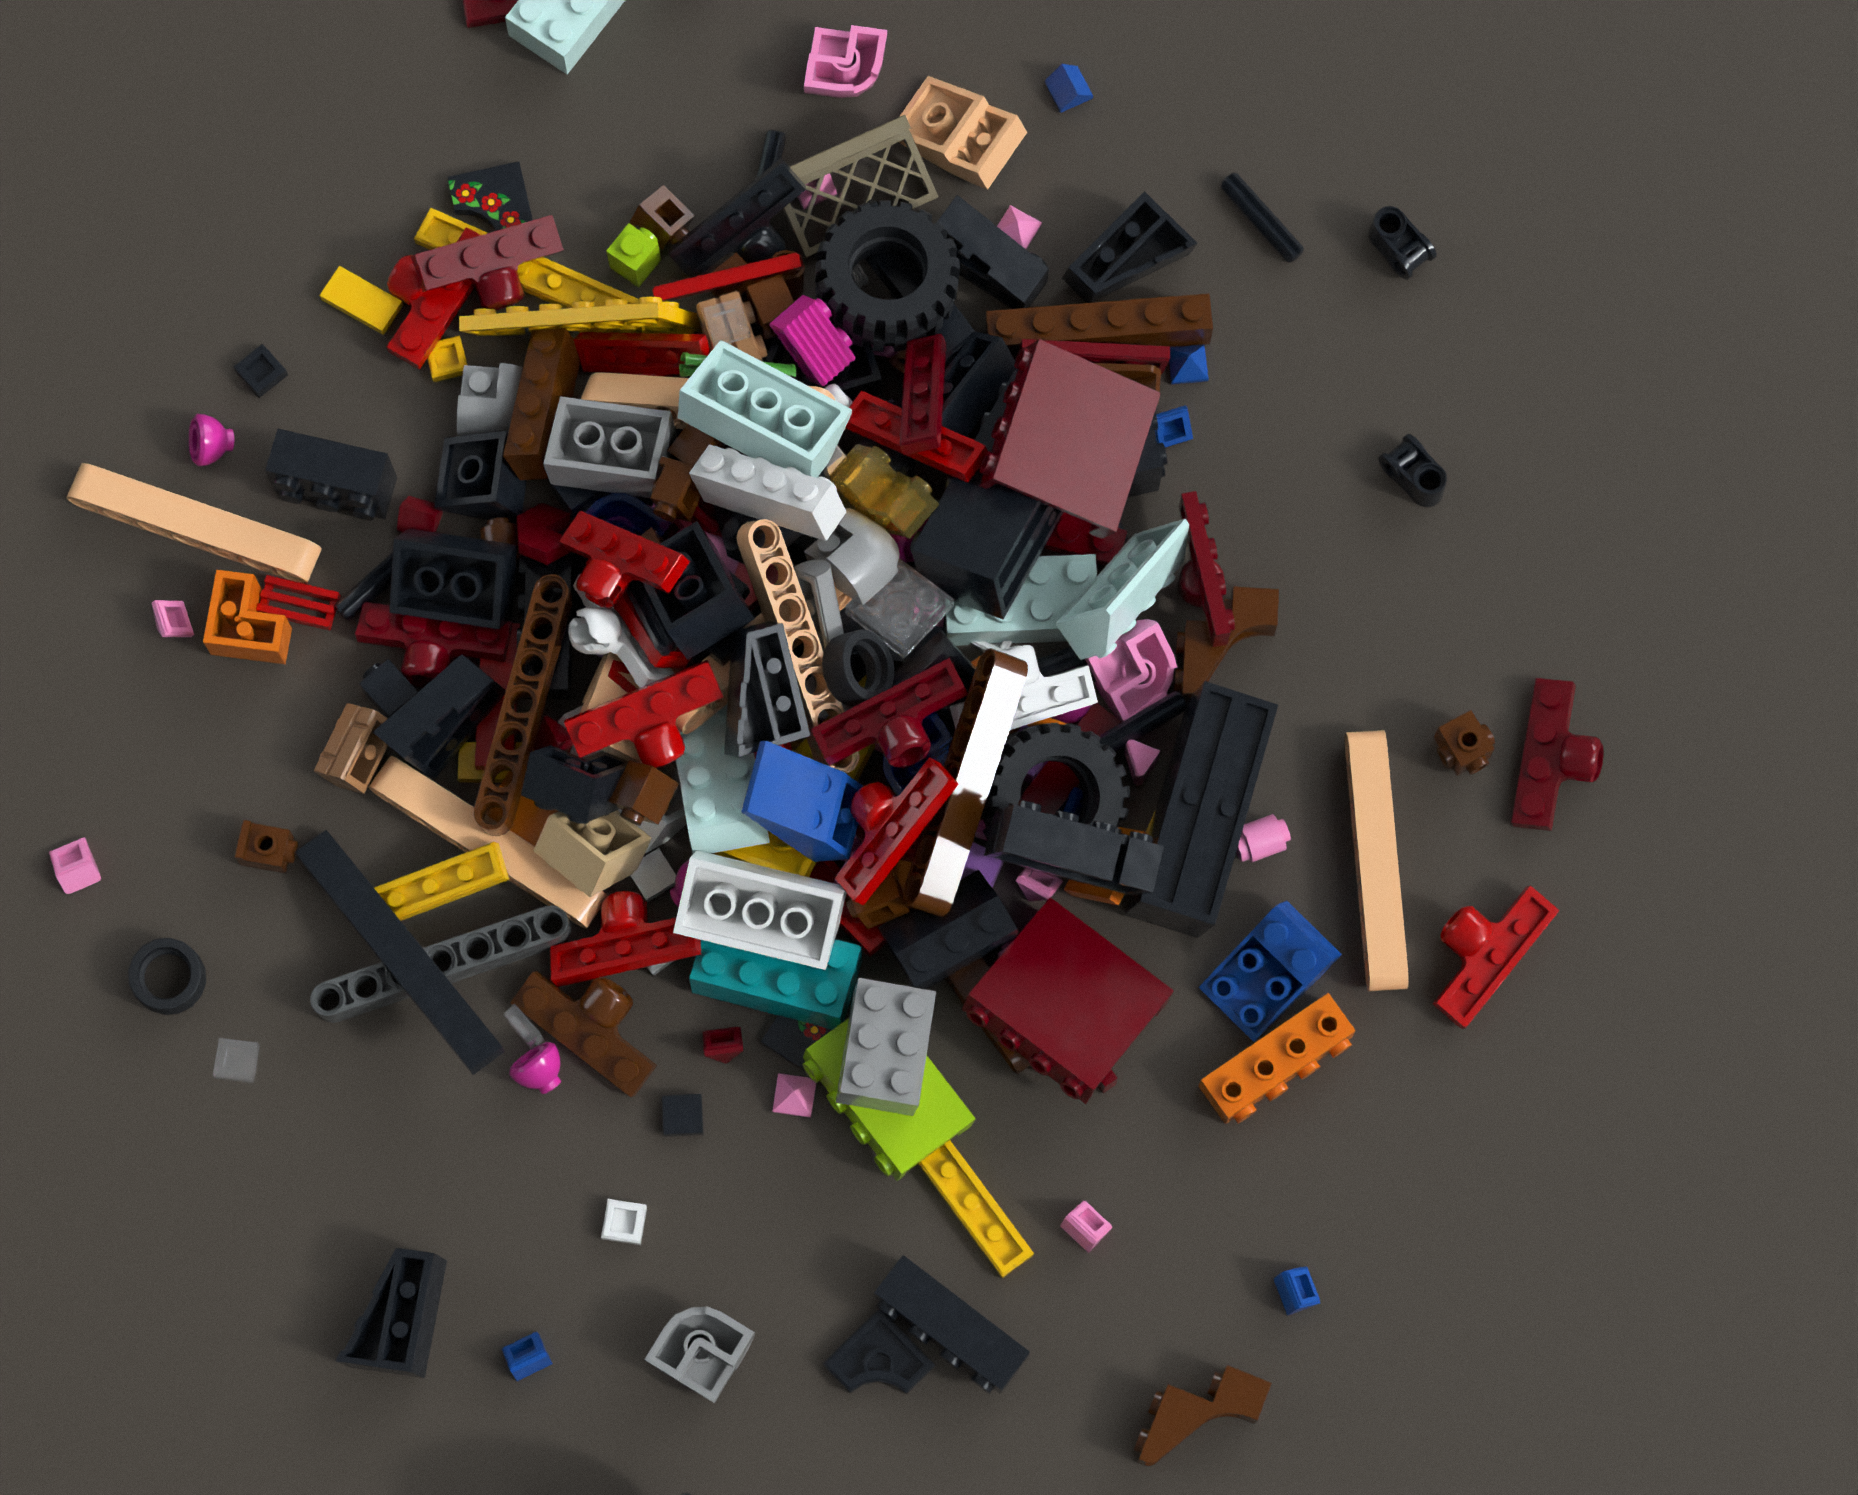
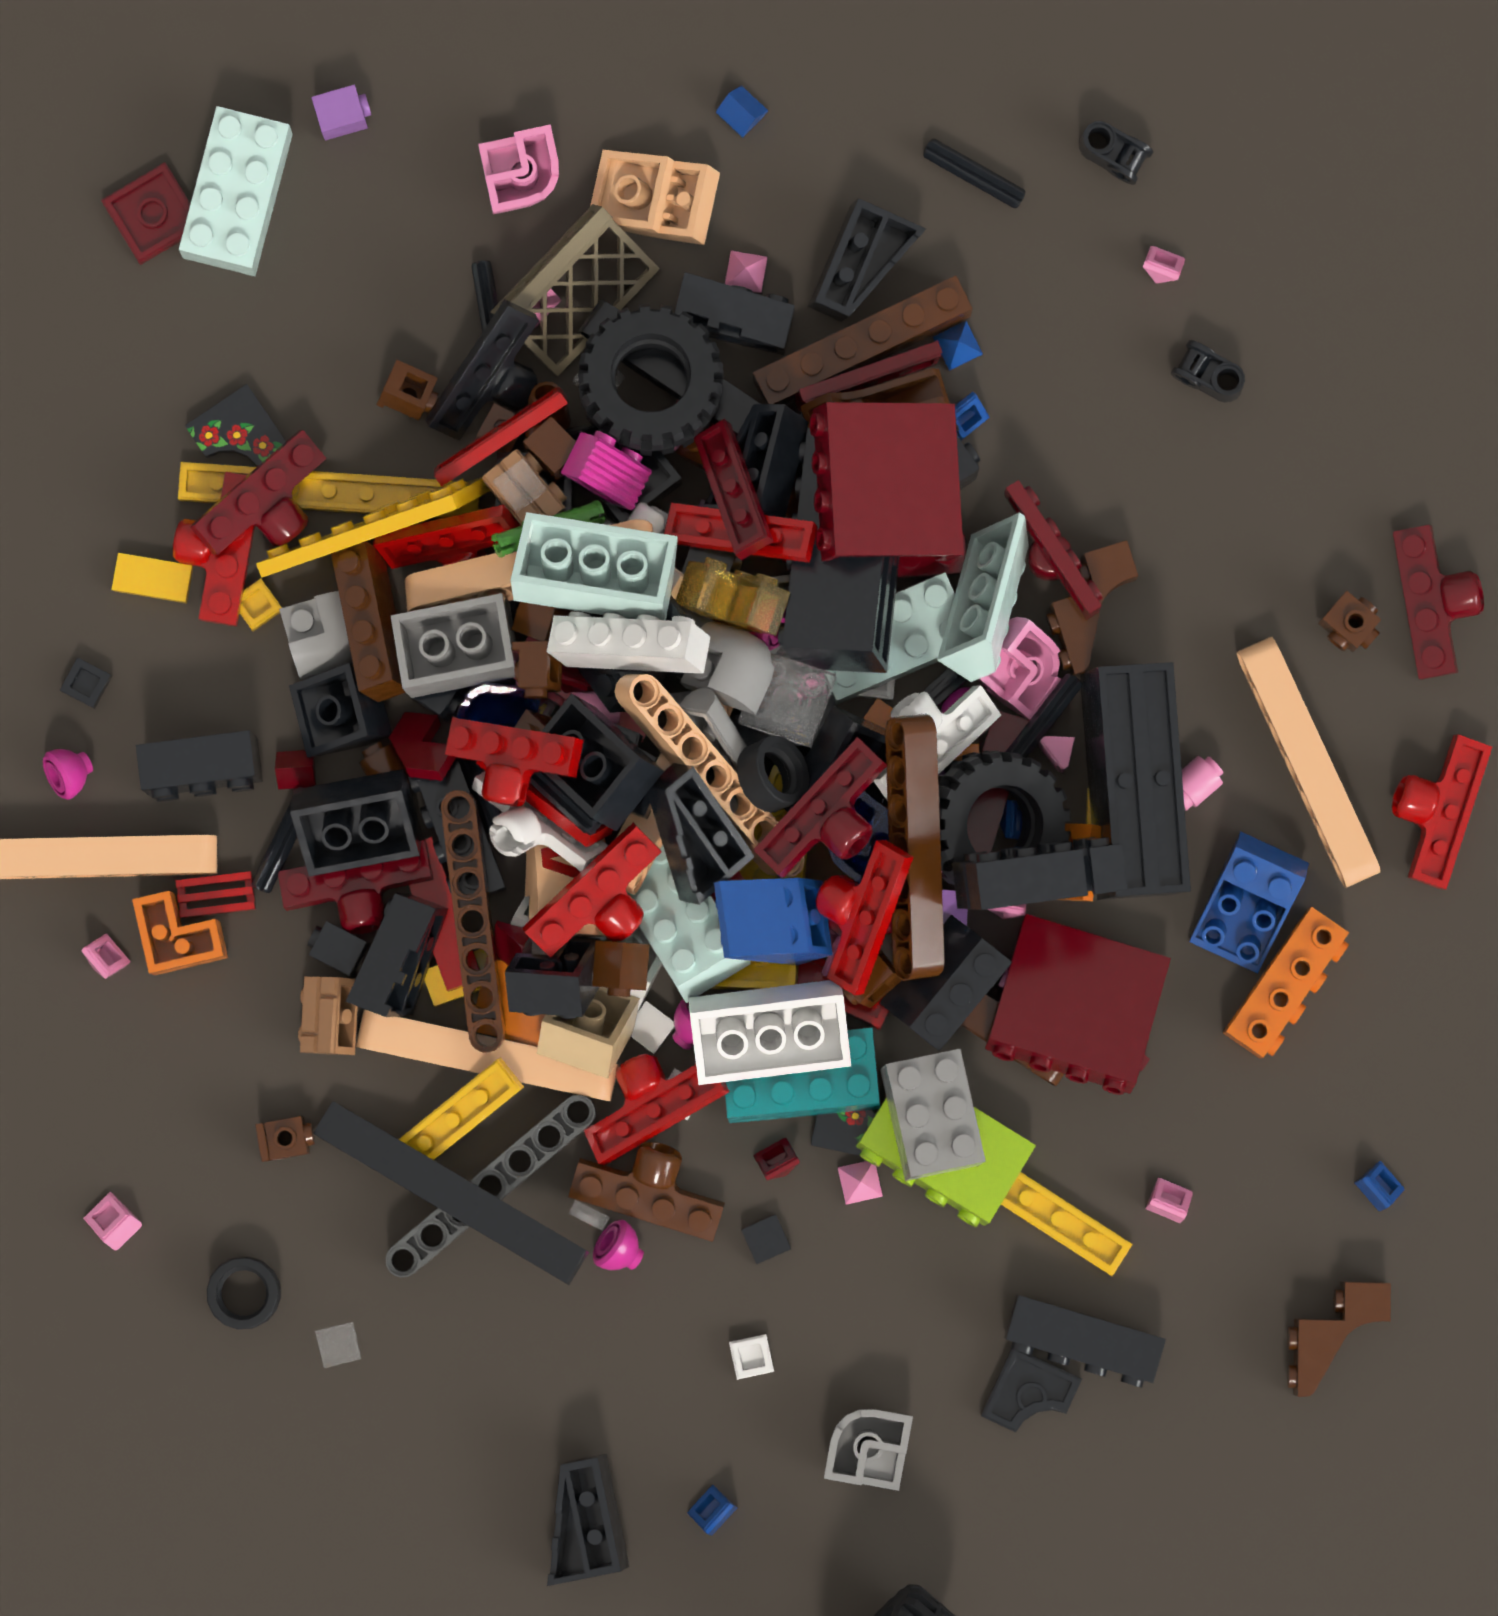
camera: 20 degrees left, 10 degrees up
lime brick [606,223,661,288] -> none
none -> bright pink slope [1143,246,1185,284]

